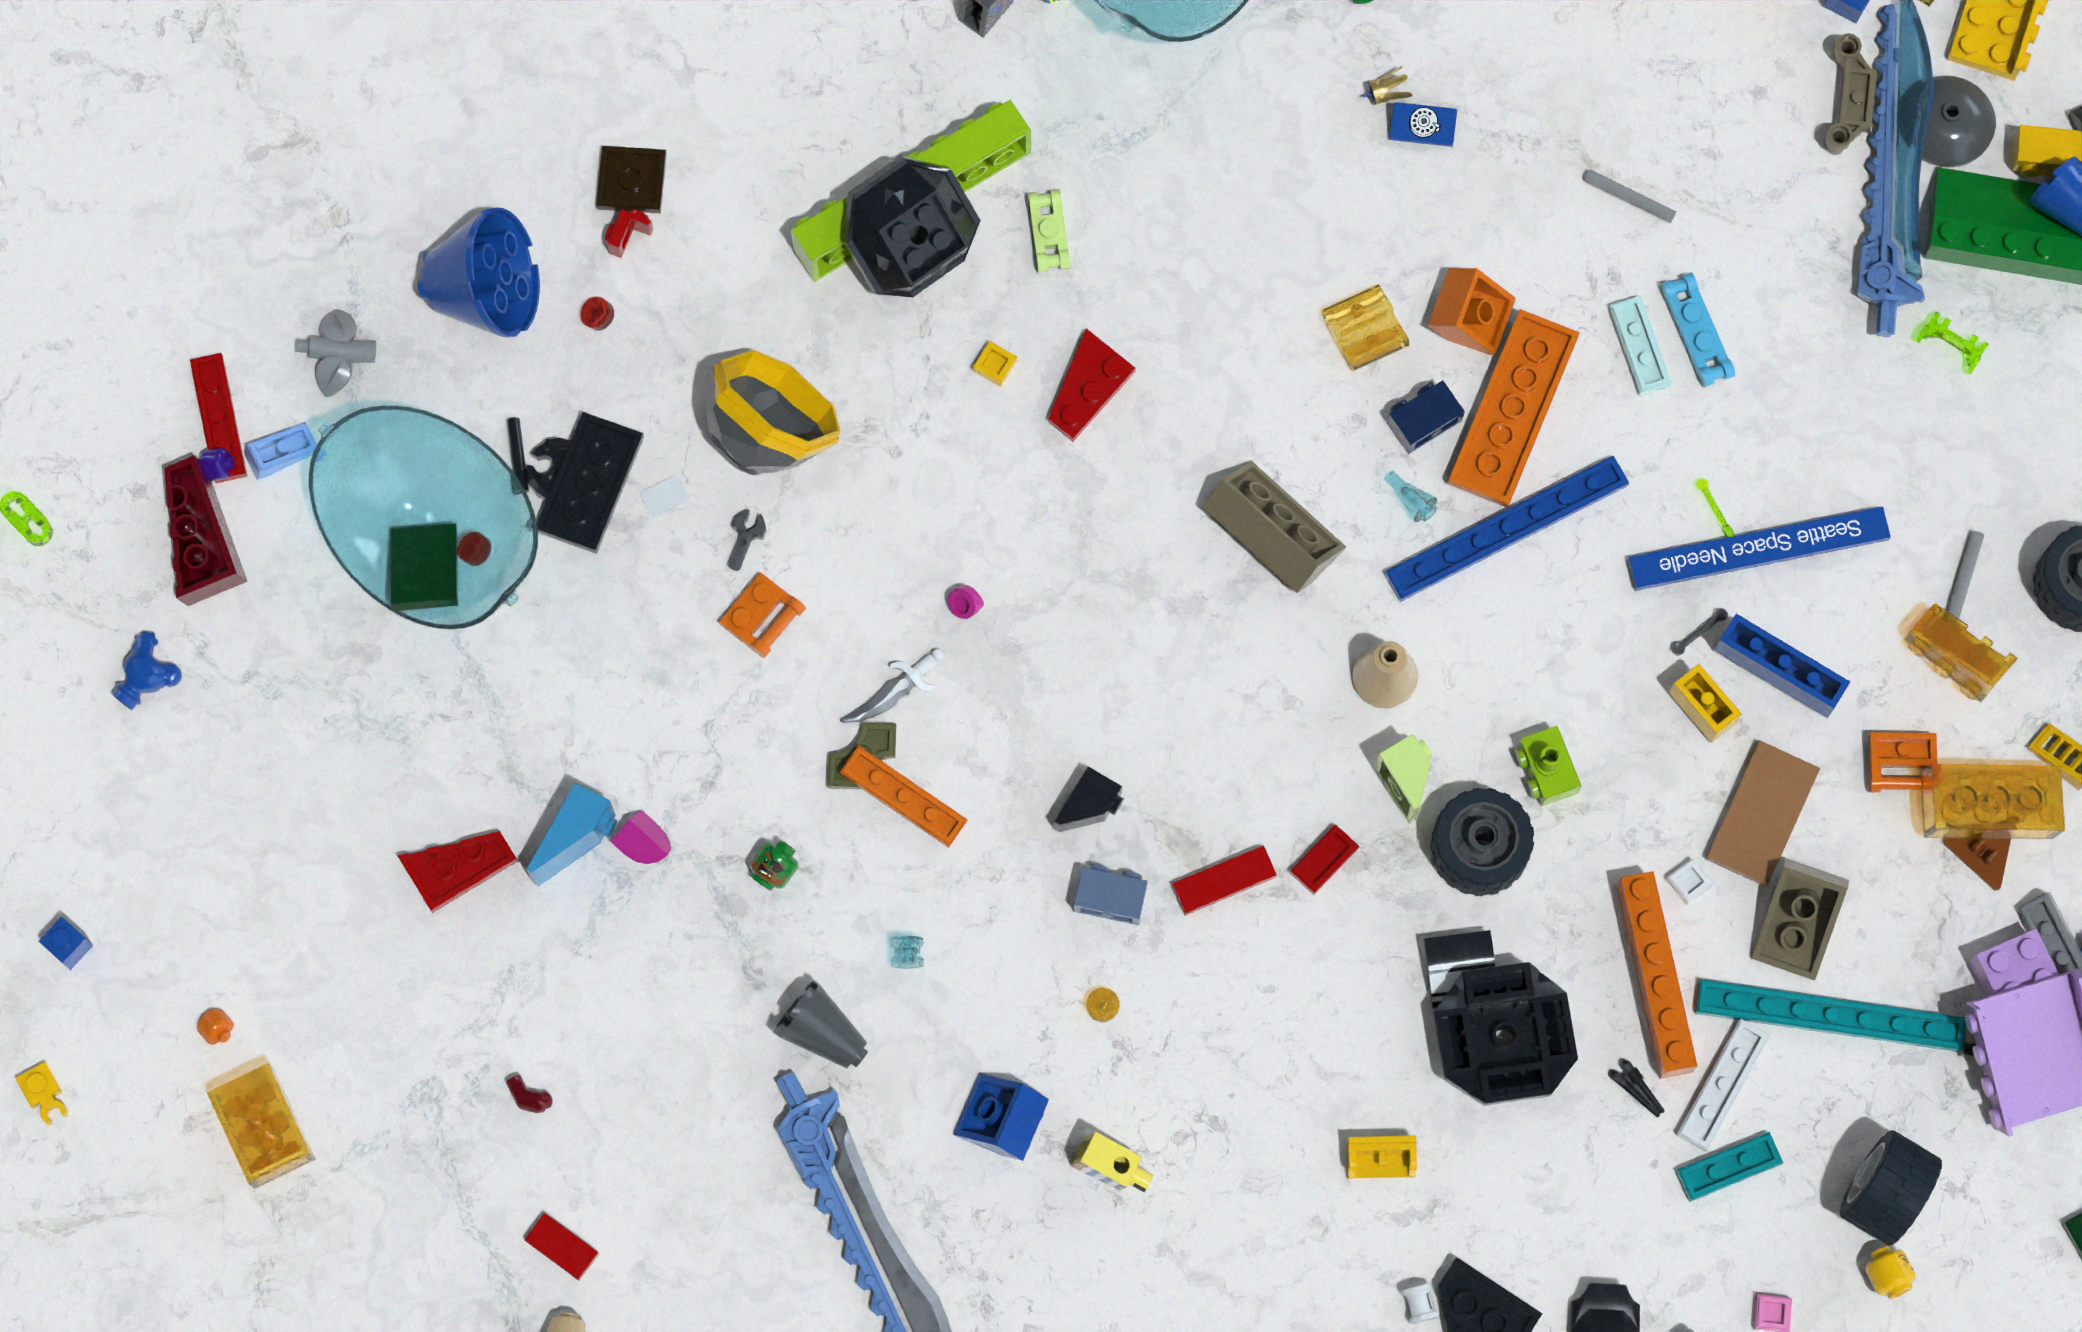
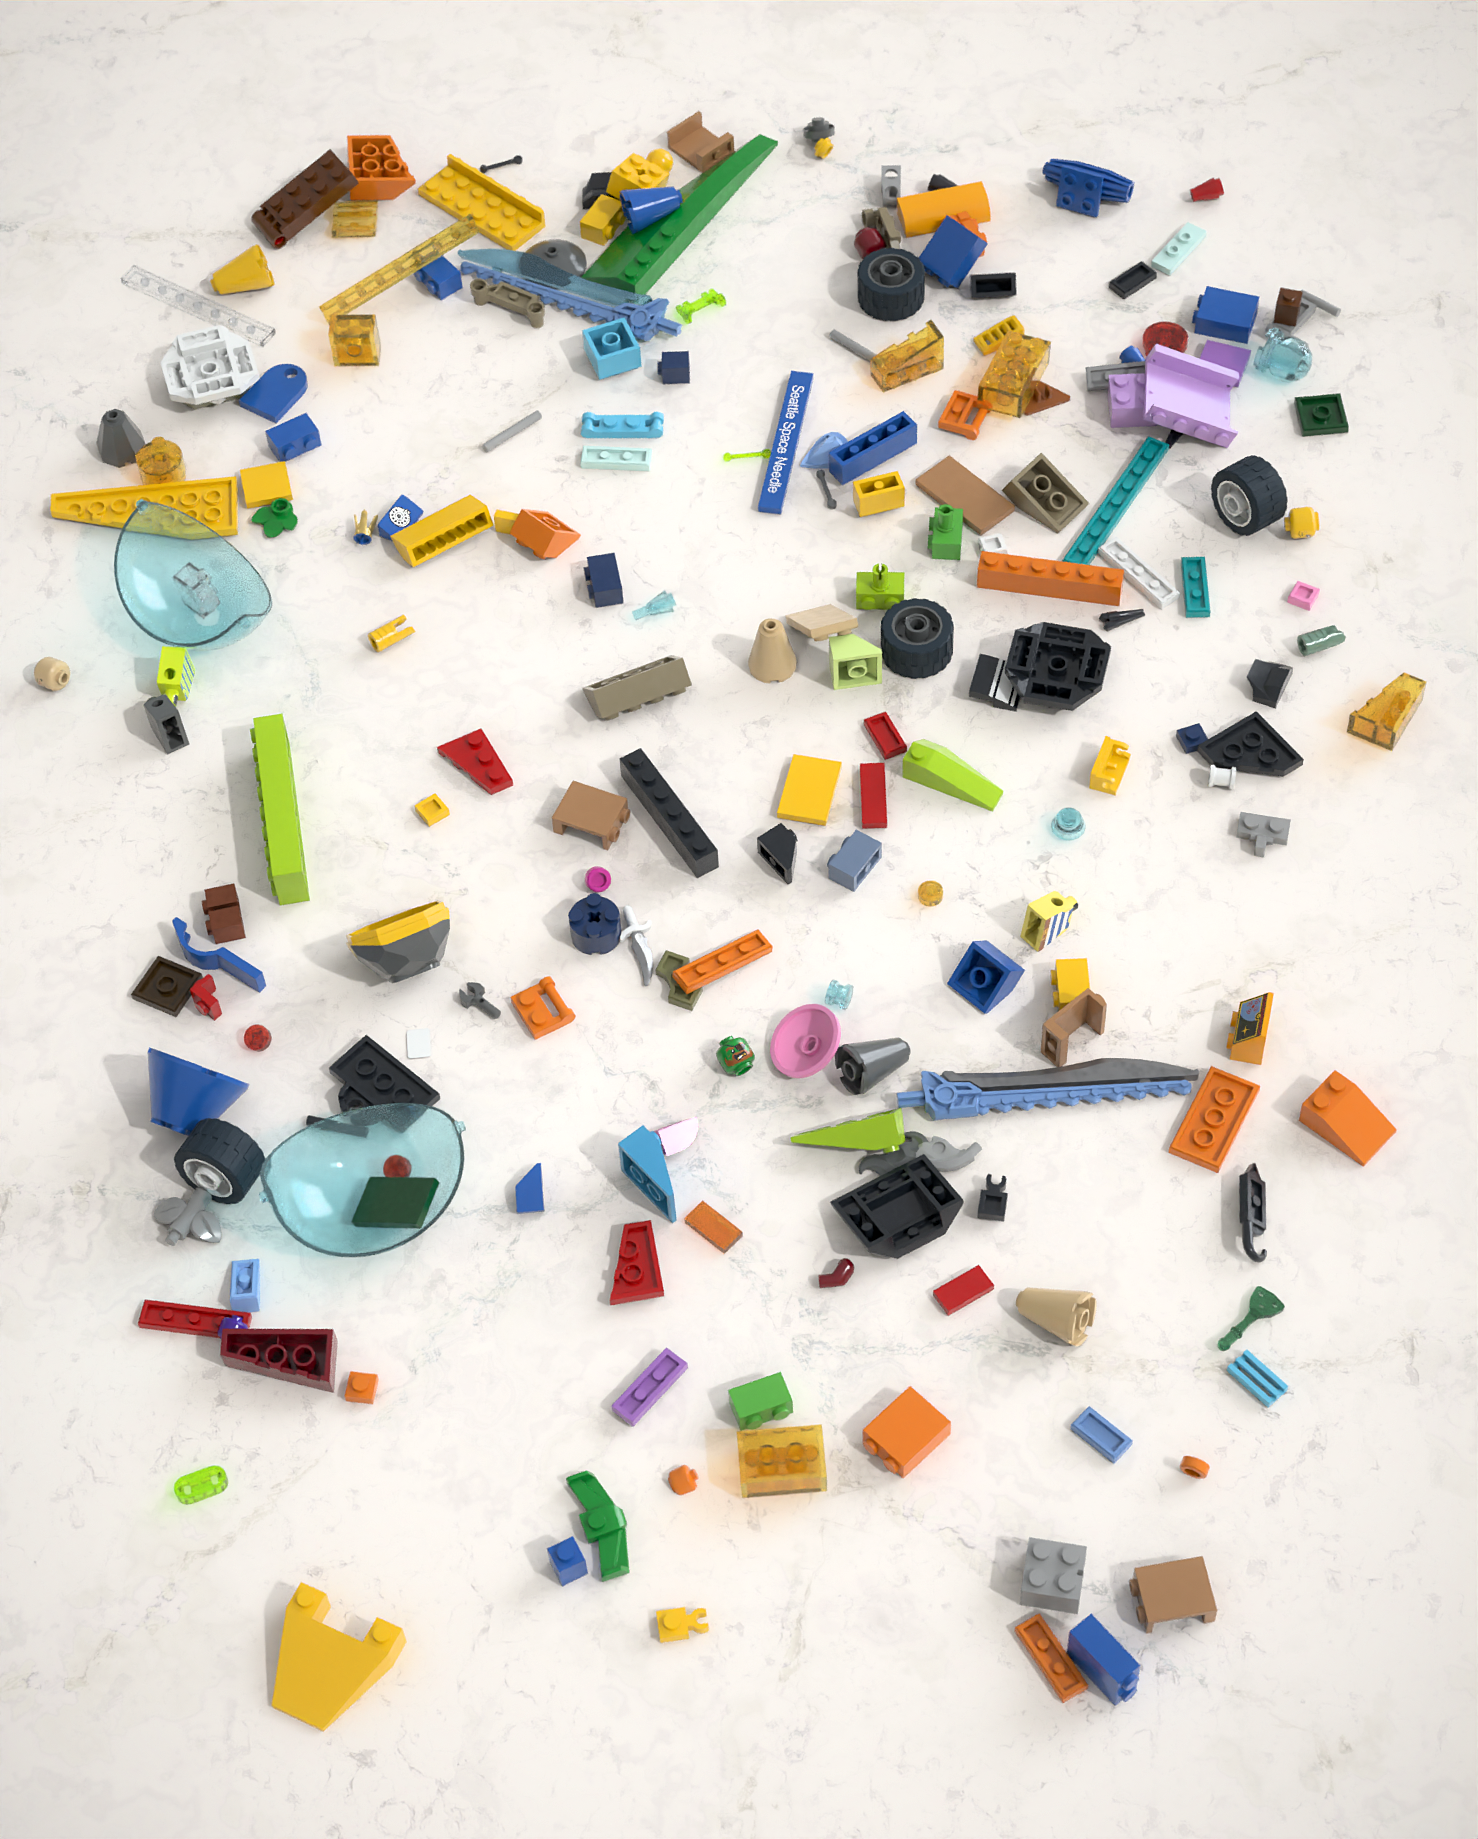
camera: 65 degrees left, 20 degrees down
blue animal [112,631,182,710] -> none
black piece [842,156,981,297] -> none
yellowish green plate [1028,189,1070,272] -> none
clear yellow slope [1321,284,1409,371] -> none
blue tile [1385,455,1629,602] -> none
orange plate [1447,309,1580,508] -> none
none -> blue piece [172,917,266,993]
none -> black wheel [174,1118,266,1204]
none -> copper piece [202,883,246,944]
none -> orange plate [345,1371,379,1404]
none -> yellow hinge [368,614,416,652]
none -> yellow brick [391,494,494,567]
none -> yellow tile [494,509,519,535]
none -> blue slope [515,1163,545,1214]
none -> medium nougat panel [552,781,630,850]
none -> green plate [566,1471,630,1582]
none -> dark blue brick [568,893,622,955]
none -> medium azure brick [582,317,642,380]
none -> medium lavender plate [611,1347,688,1427]
none -> black brick [619,748,719,878]
none -> dark blue brick [657,351,690,384]
none -> clear orange tile [684,1200,743,1254]
none -> bright green brick [728,1372,793,1431]
none -> bright pink dish [770,1004,841,1078]
none -> yellow tile [777,754,842,826]
none -> tan tile [785,604,858,641]
none -> lime wedge [790,1108,905,1153]
none -> light blue piece [800,432,848,469]
none -> black slope [830,1154,964,1259]
none -> piece [859,1131,982,1176]
none -> orange brick [863,1386,951,1478]
none -> lime wedge [902,739,1003,812]
none -> bright green brick [928,504,963,560]
none -> black plate [977,1174,1008,1222]
none -> medium nougat panel [1041,988,1107,1067]
none -> yellow brick [1050,958,1090,1011]
none -> clear light blue cone [1051,808,1086,840]
none -> dark blue plate [1176,723,1208,754]

